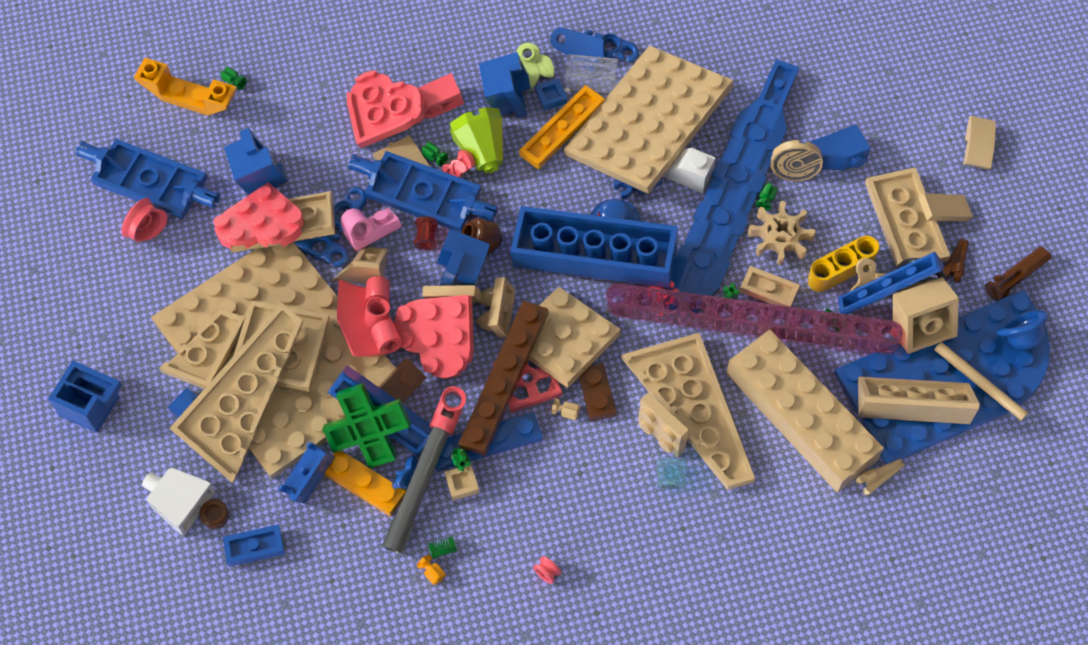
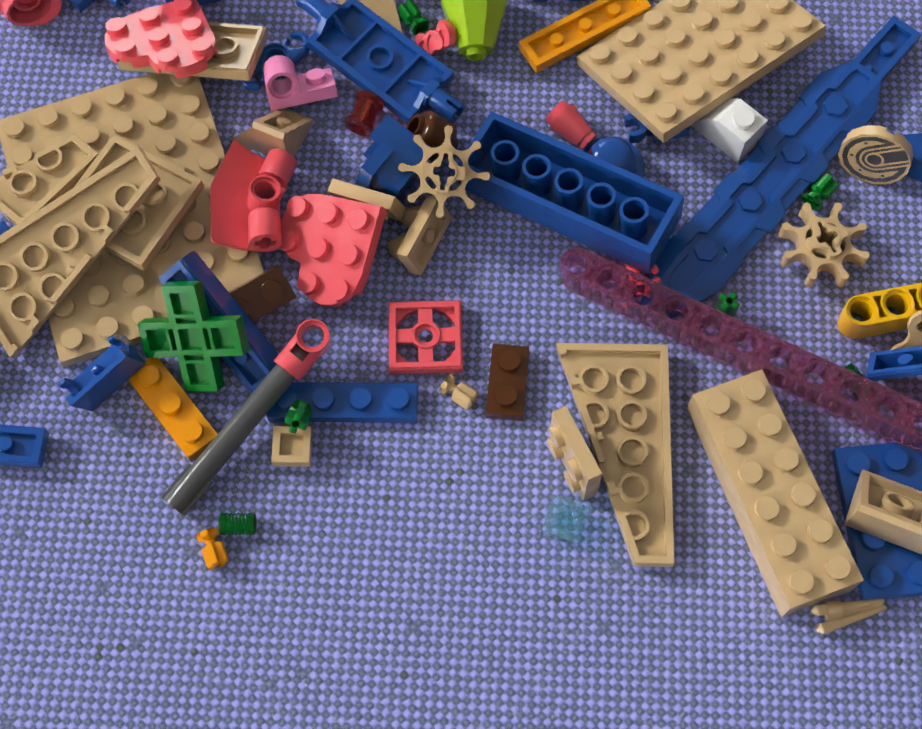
camera: 20 degrees right, 5 degrees up
blue piece [294,236,349,267] -> none
blue piece [392,456,418,489] -> none
reddish brown plate [458,301,549,456] -> none
tan plate [529,287,620,388] -> none
coral bush [533,556,562,584] -> none
tan plate [739,266,800,311] -> none
none -> tan gear [398,125,490,218]
none -> coral cone [545,100,597,151]

